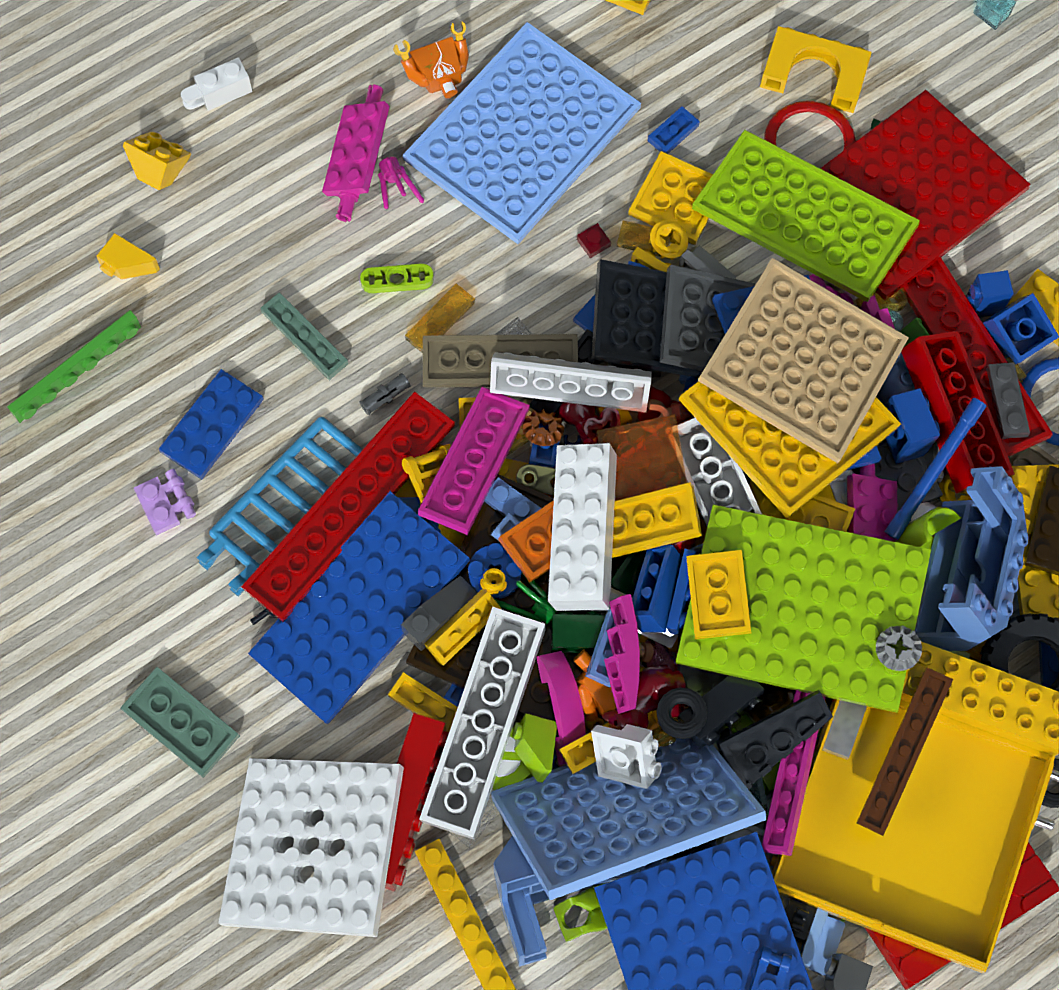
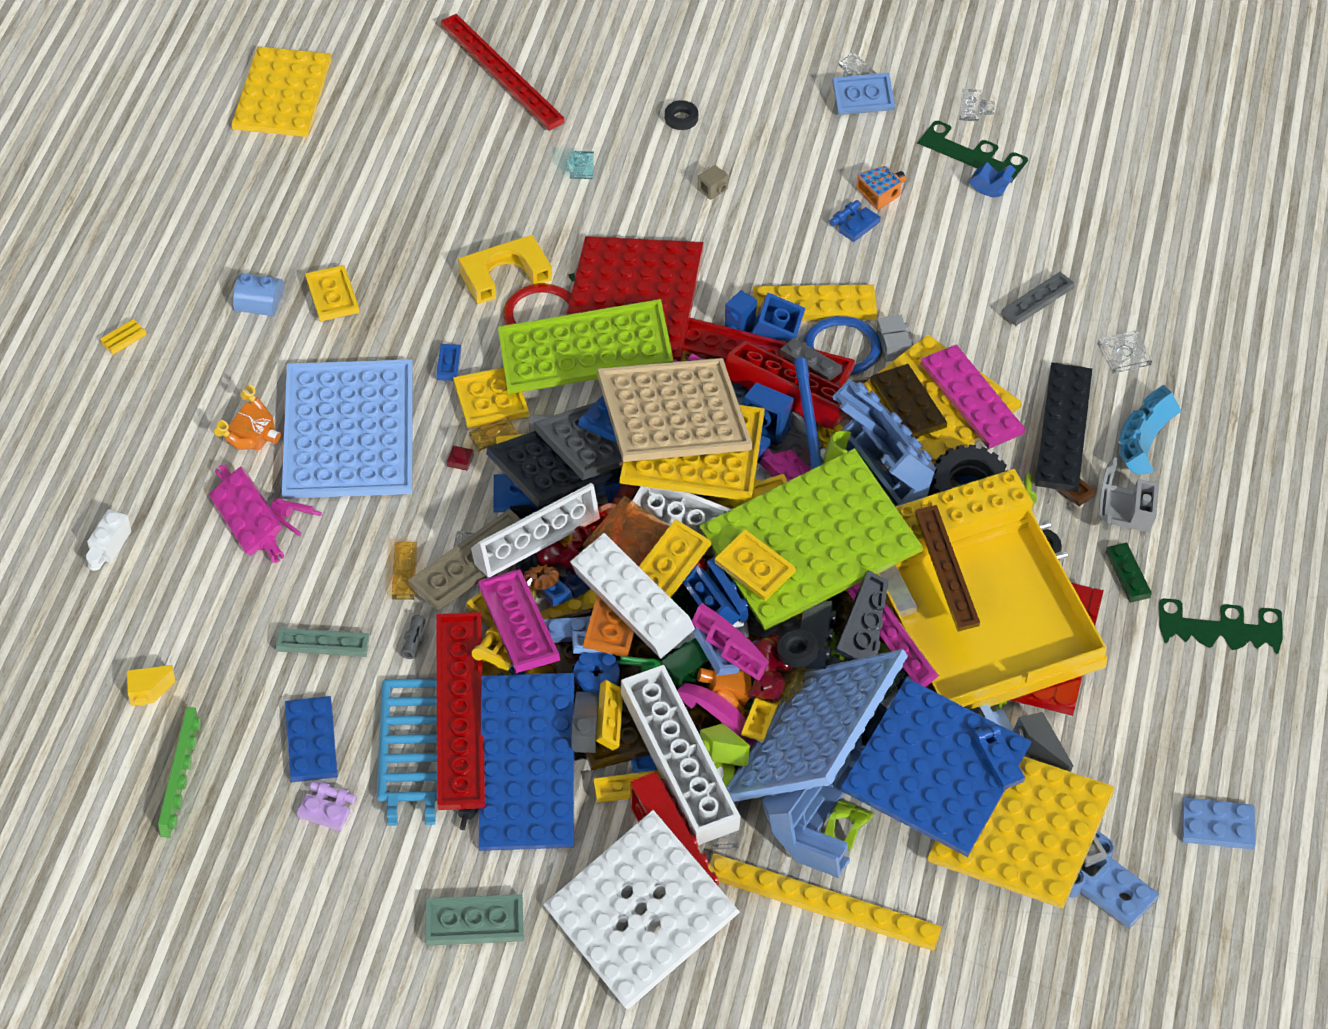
camera: 40 degrees left, 20 degrees down
yellow slope [123,132,191,190] -> none
lime beam [360,264,434,293] -> none
yellow plate [480,568,507,594] -> none
olive plate [516,464,556,495] -> none
white plate [591,724,661,789] -> none
yellow gear [649,221,688,260] -> none
light grey gear [876,625,922,671] -> none

